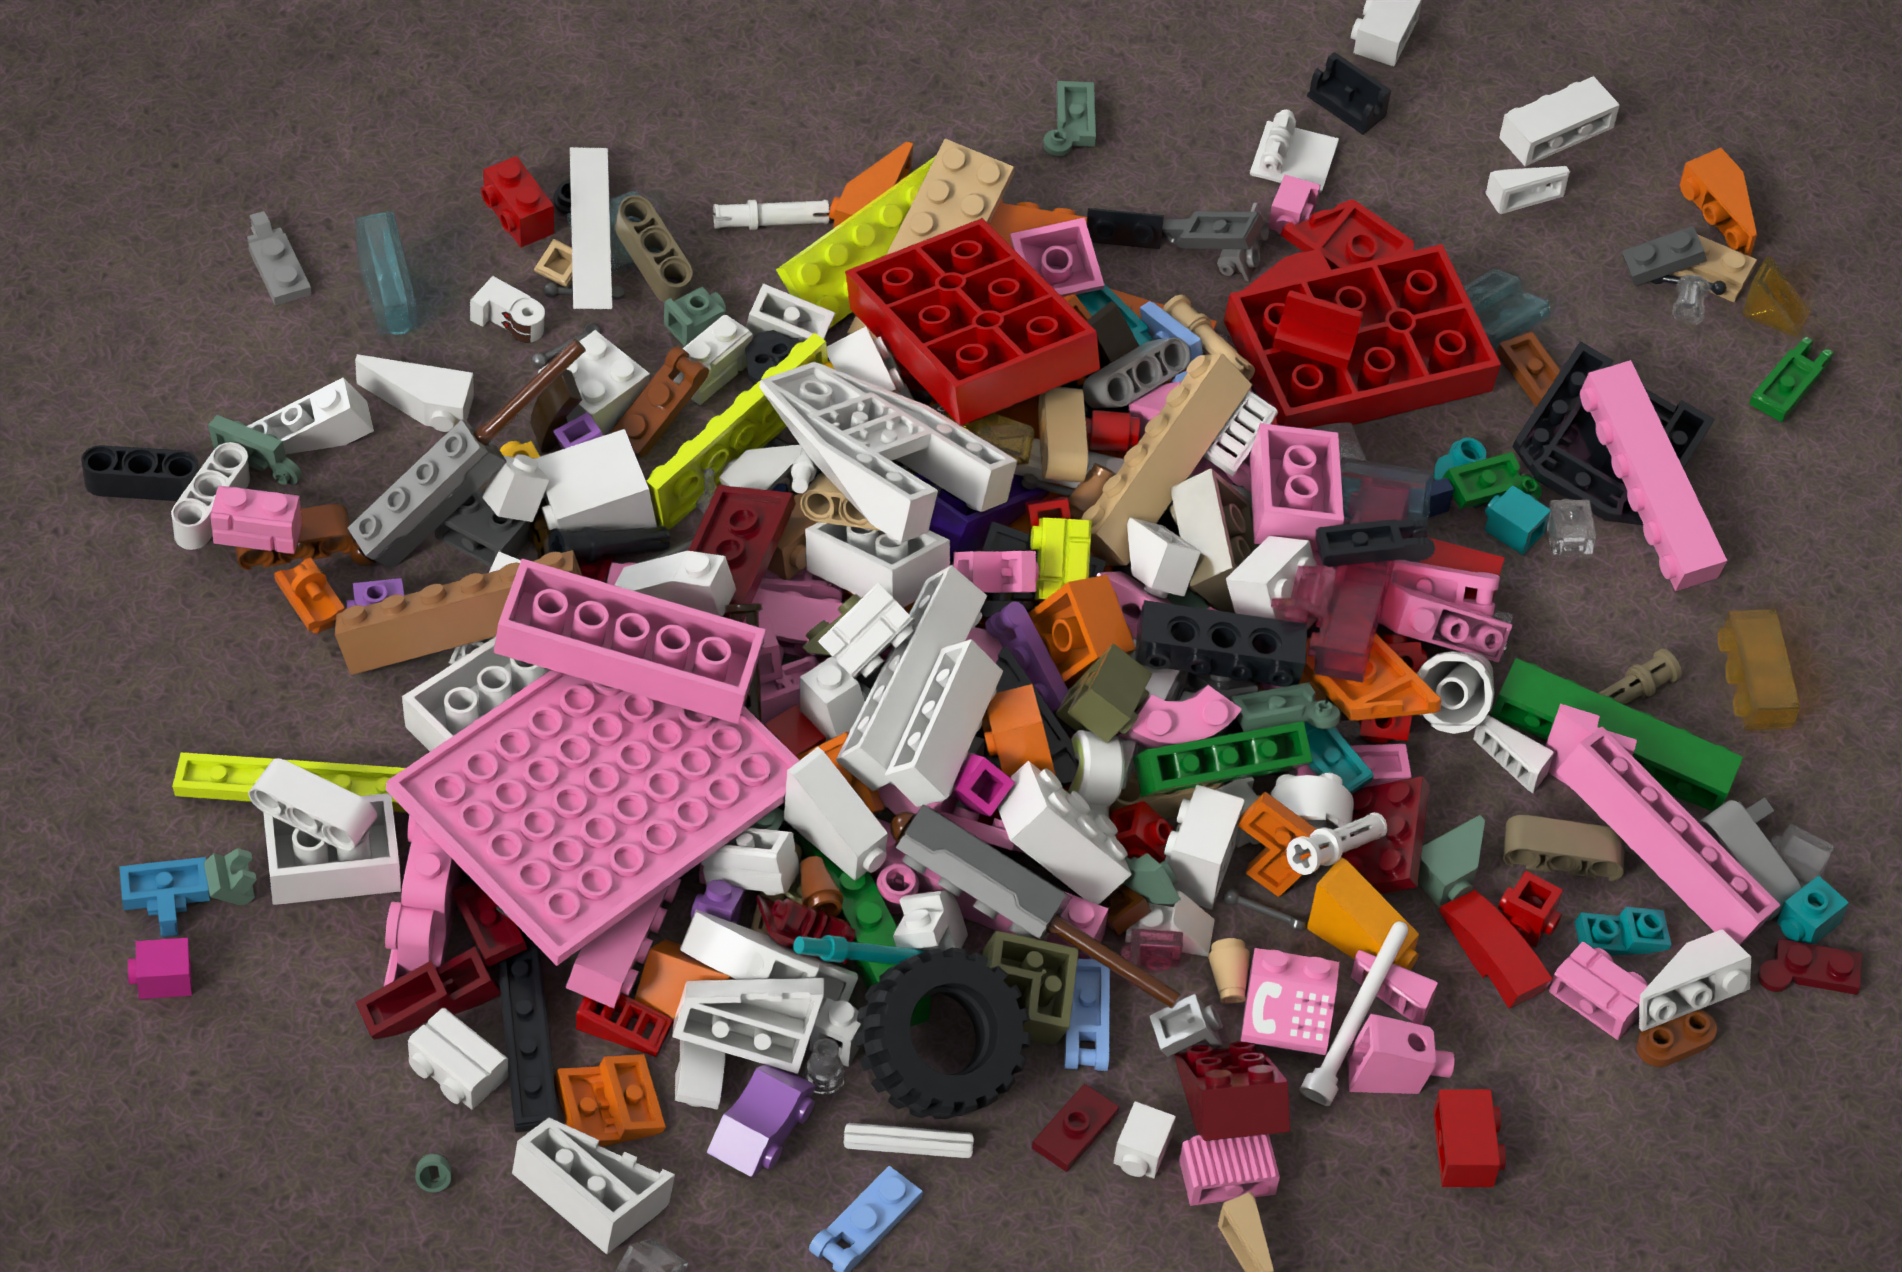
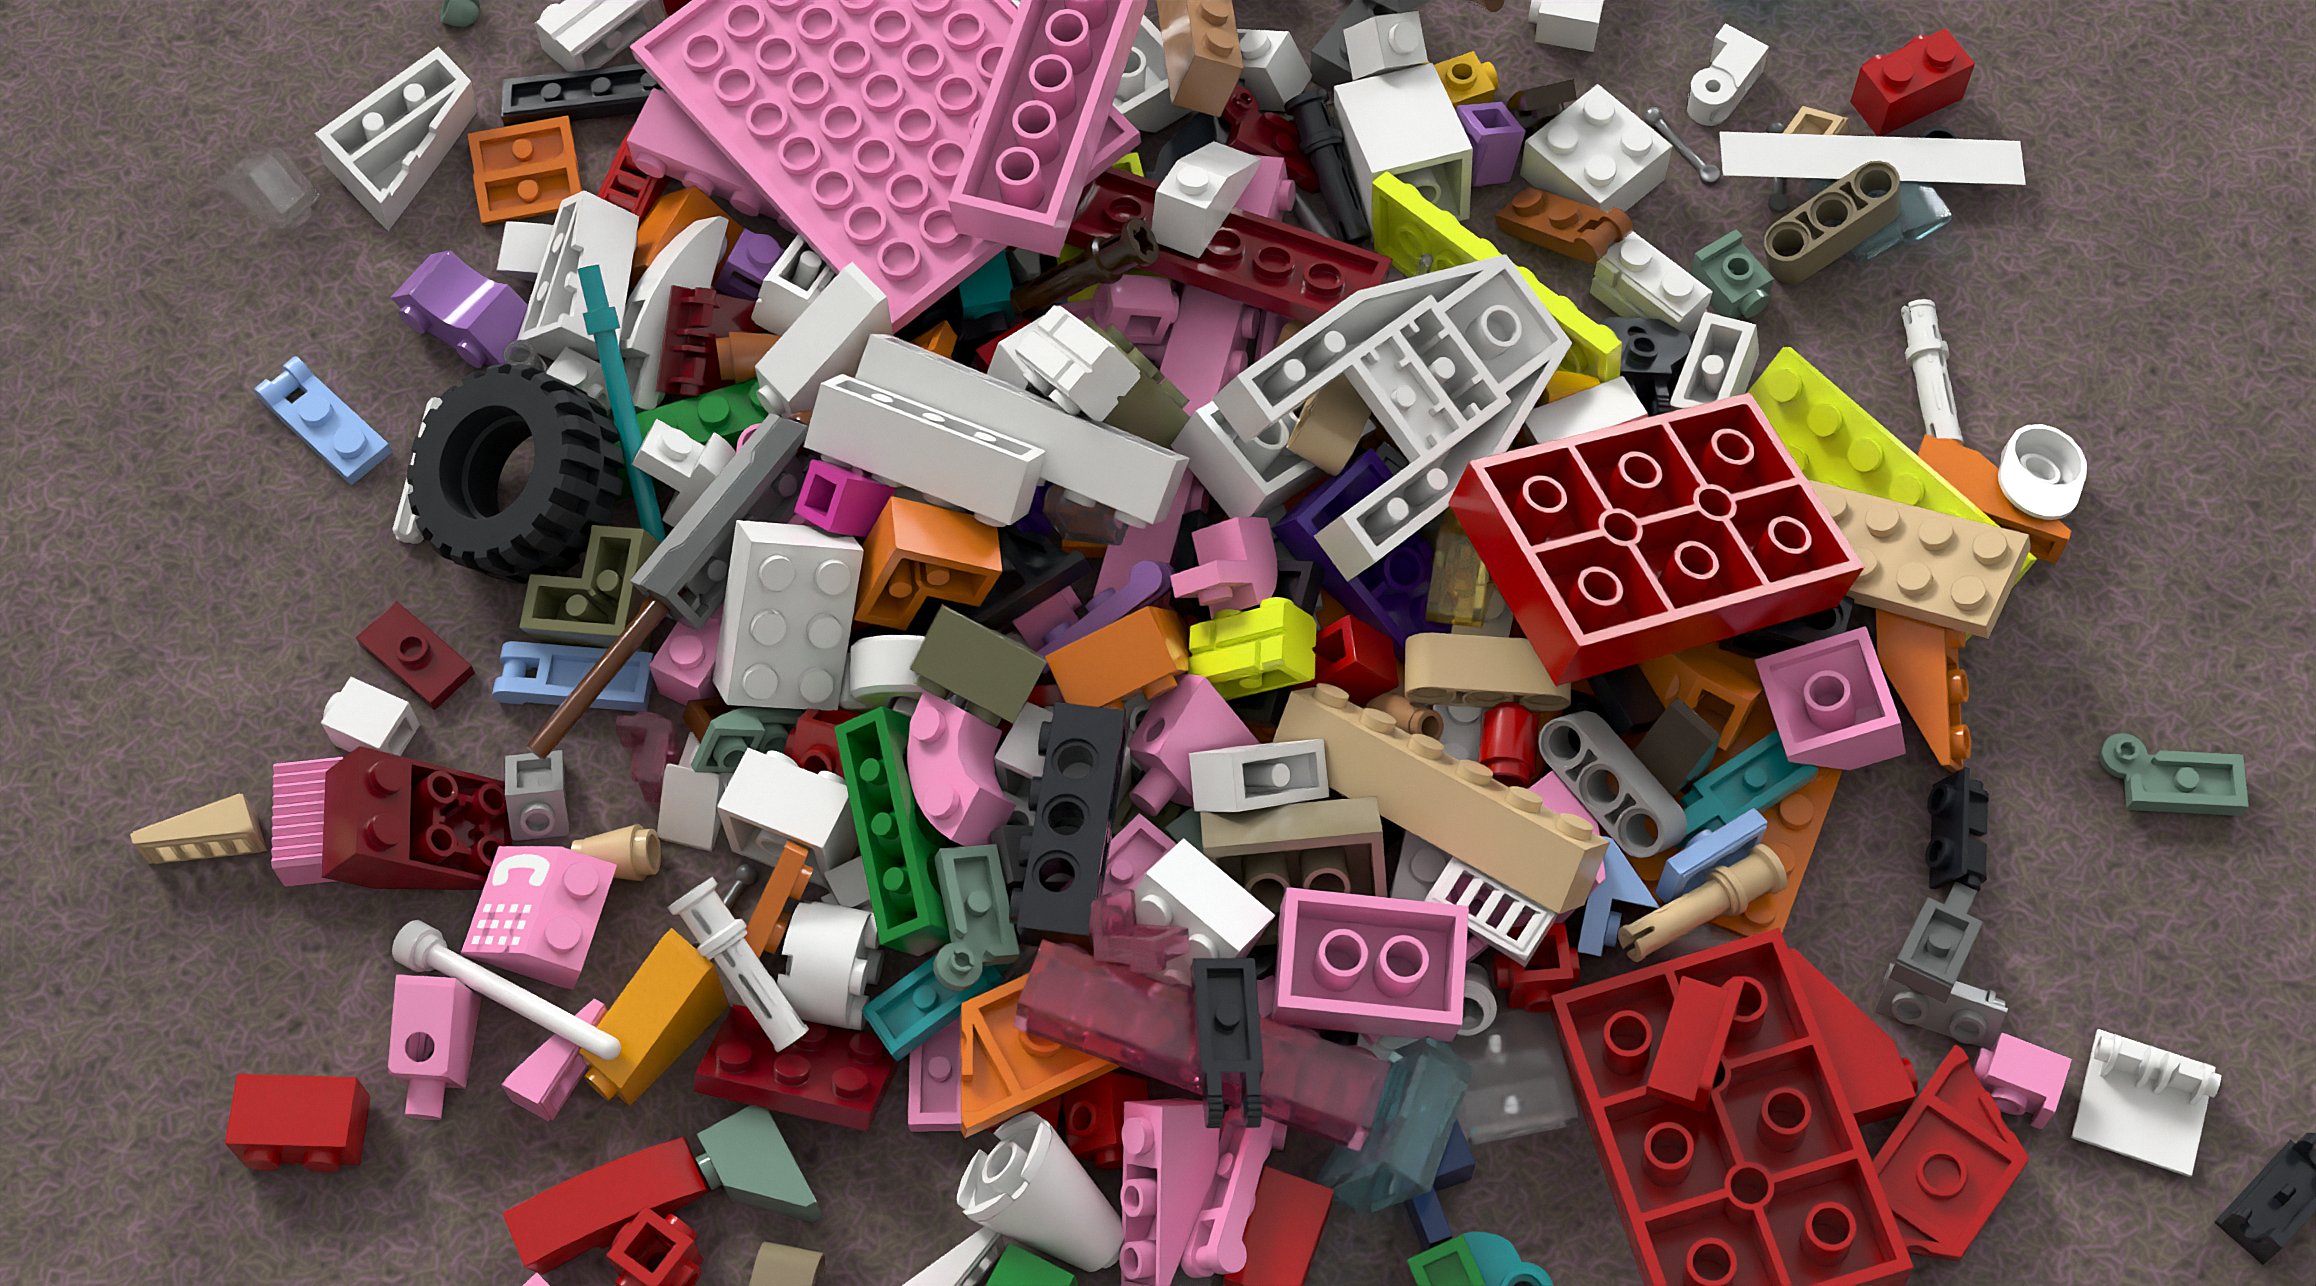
camera: 100 degrees right, 10 degrees up
none -> white cap [1998,424,2087,520]

